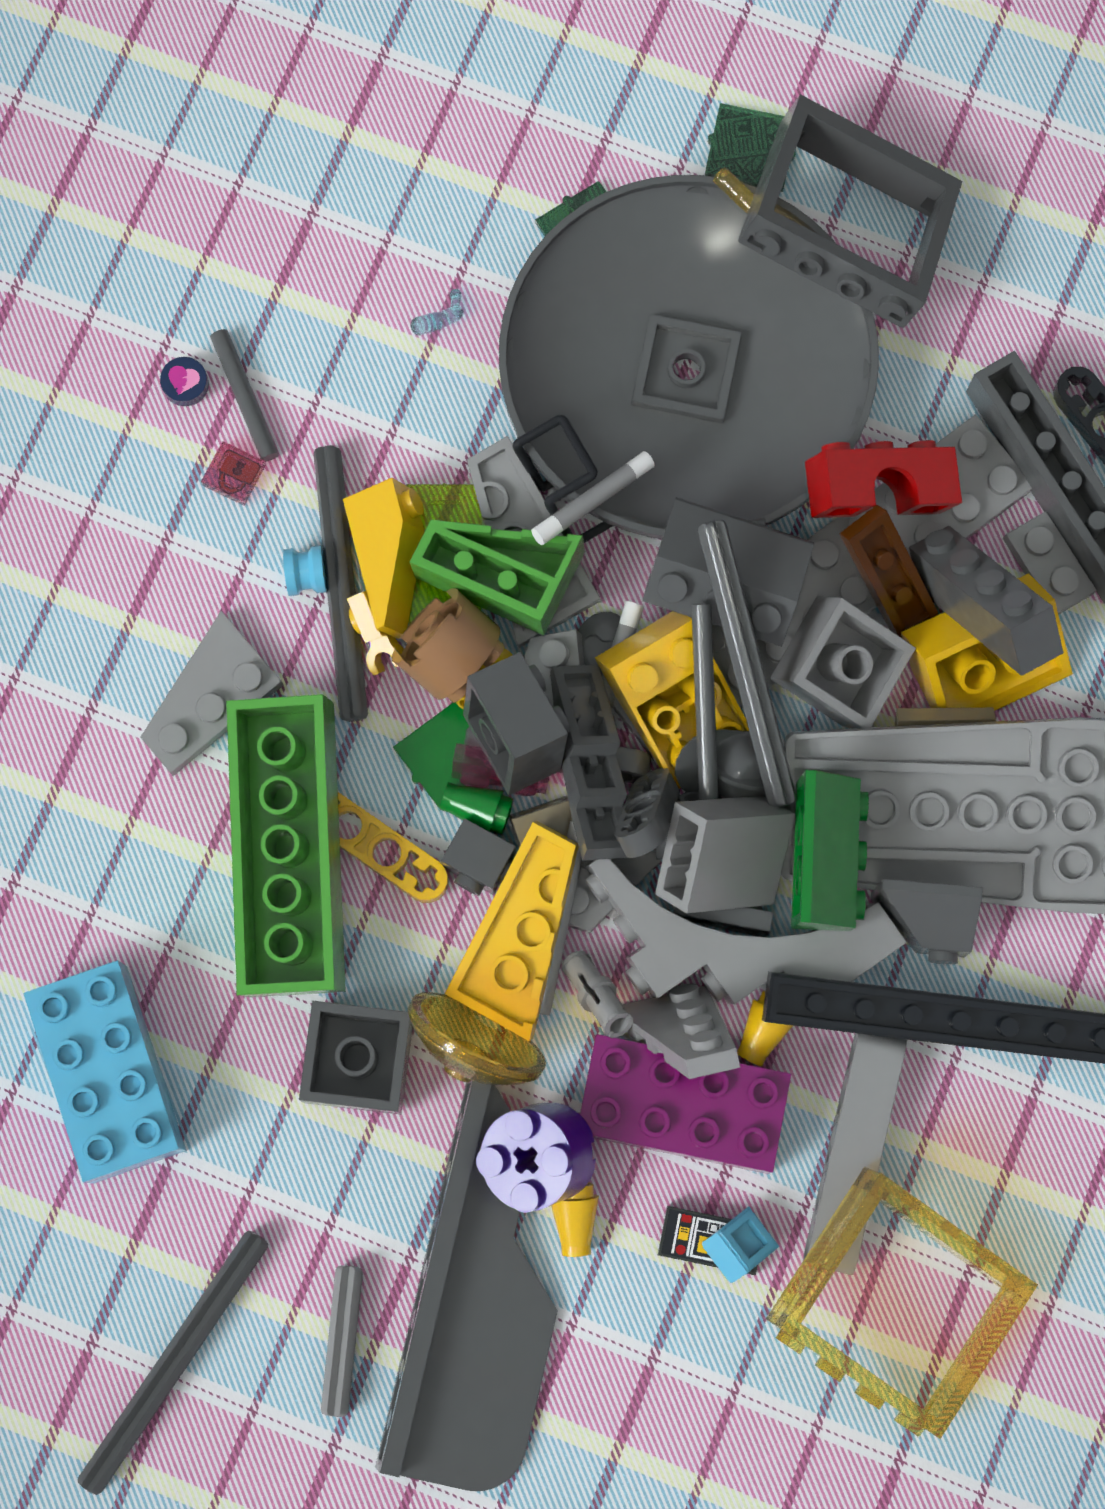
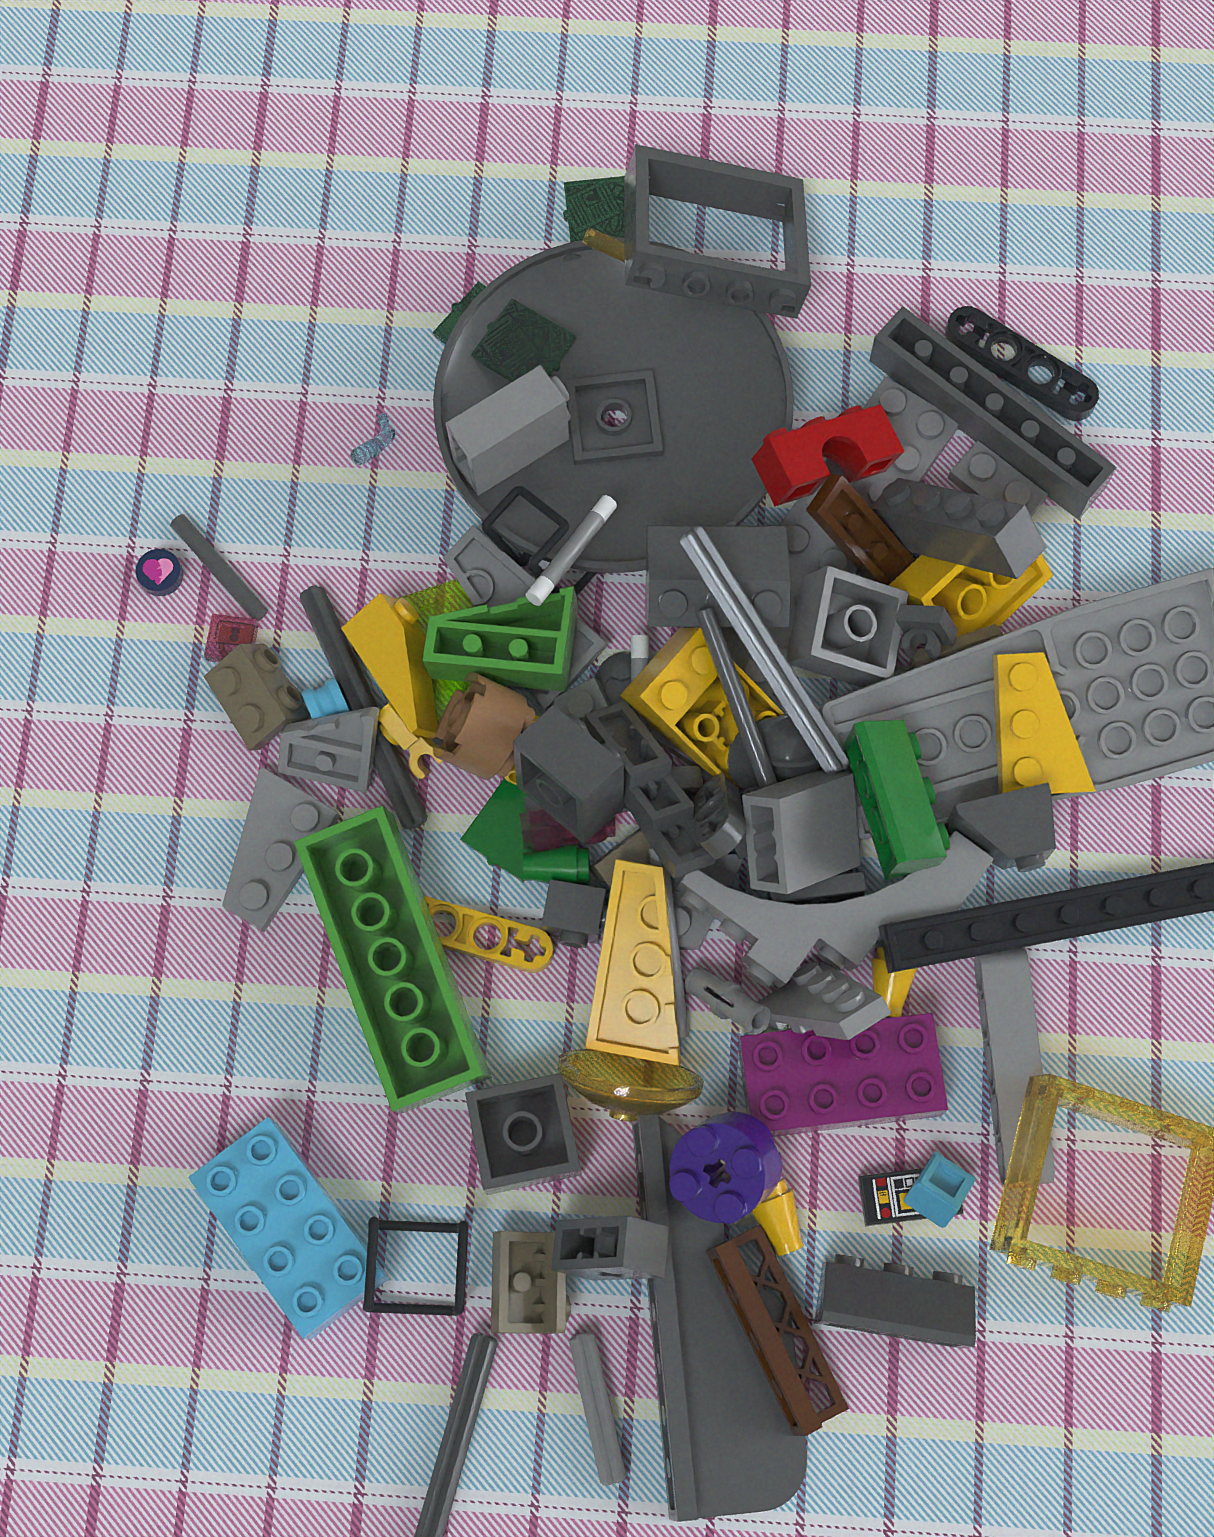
camera: 15 degrees left, 5 degrees down
none -> dark tan bracket [203,644,310,751]
none -> light grey wing [277,707,380,793]
none -> black piece [363,1216,468,1316]
none -> light grey brick [446,365,571,496]
none -> clear green piece [471,299,576,382]
none -> dark tan bracket [491,1231,571,1334]
none -> dark grey brick [551,1215,669,1281]
none -> reddish brown fence [706,1224,849,1436]
none -> dark grey slope [814,1254,976,1349]
none -> dark grey tile [896,605,958,659]
none -> yellow wing [993,652,1096,794]

